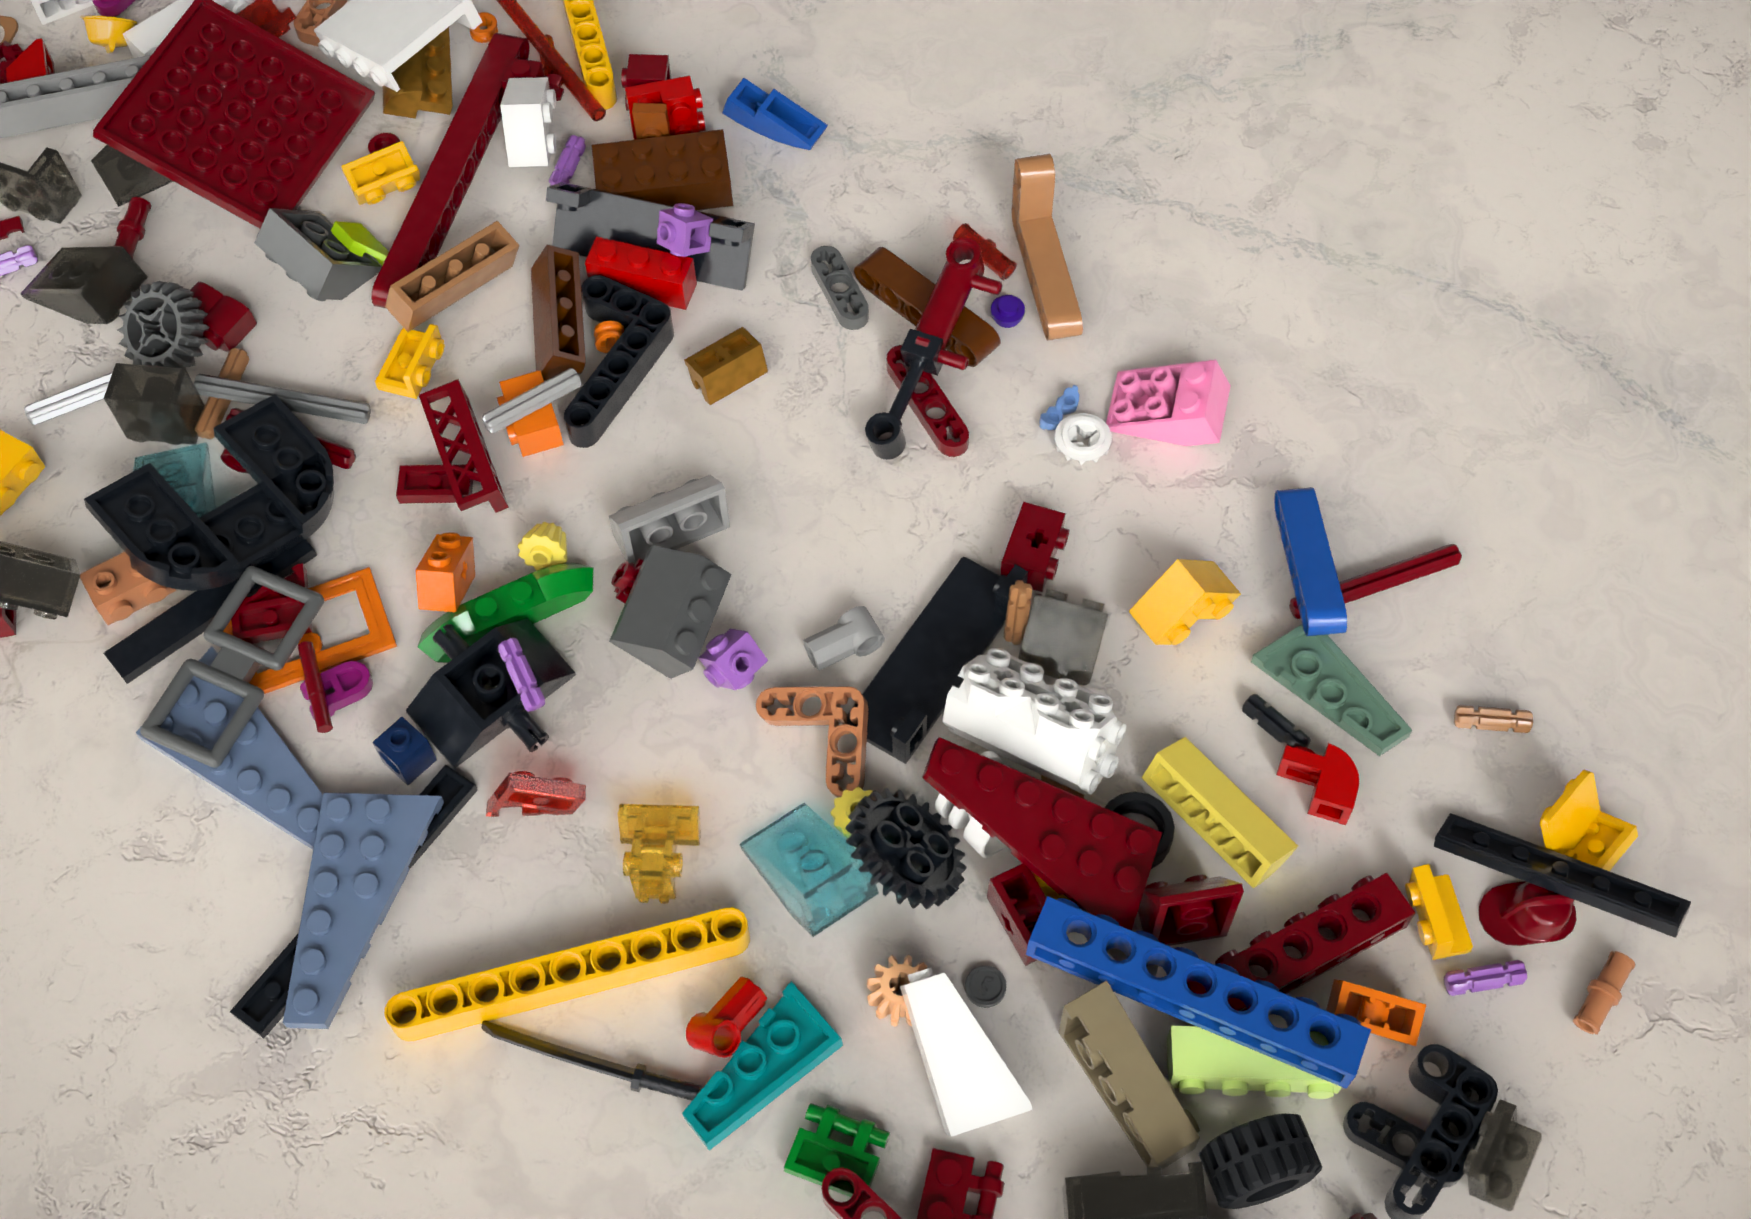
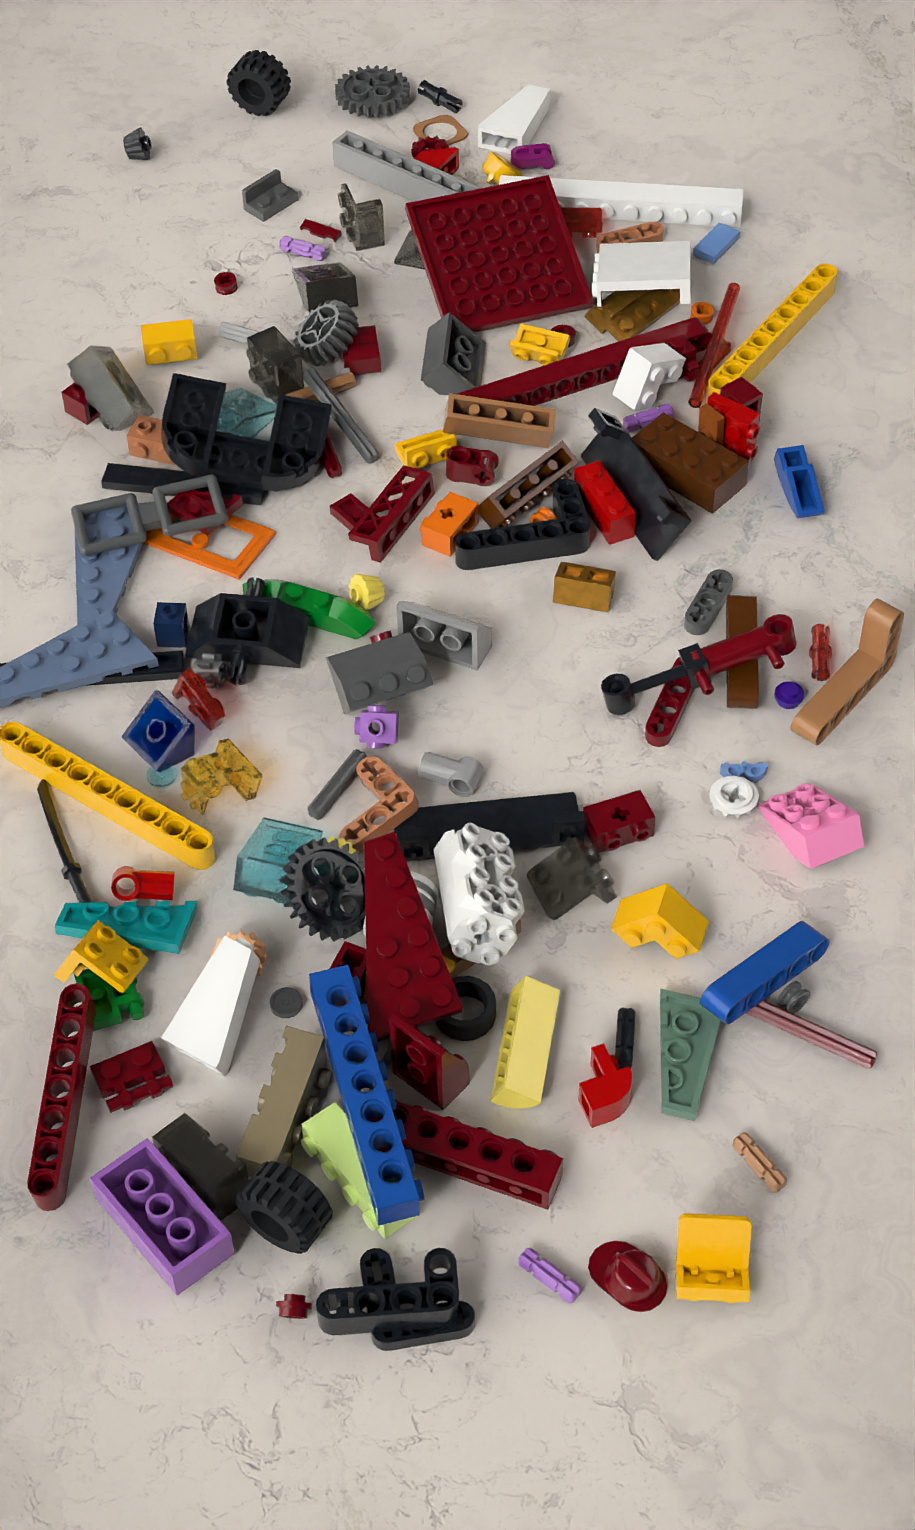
camera: 50 degrees right, 10 degrees down
dark red pin [110,197,152,264] -> none
dark red piece [298,641,333,733] -> none
magenta plate [300,661,373,720] -> none
lime tile [331,221,389,266] -> none
orange brick [416,532,475,612] -> none
light grey axle [482,368,582,433] -> none
medium lavender axle [498,638,545,712] -> none
medium lavender brick [657,203,713,257] -> none
medium nougat axle [1004,580,1032,645] -> none
orange brick [1326,979,1426,1046] -> none
yellow bracket [1405,864,1473,960] -> none
black tile [1434,813,1691,938] -> none
clear smoke bracket [1463,1099,1542,1211] -> none
nougat pin [1573,951,1636,1035] -> none
none -> yellow bracket [54,920,149,993]
none -> clear blue slope [121,690,195,773]
none -> clear light blue piece [146,762,177,789]
none -> dark grey gear [192,653,229,689]
none -> dark grey axle [307,749,367,820]
none -> dark red piece [446,446,499,486]
none -> dark grey bush [777,981,810,1014]

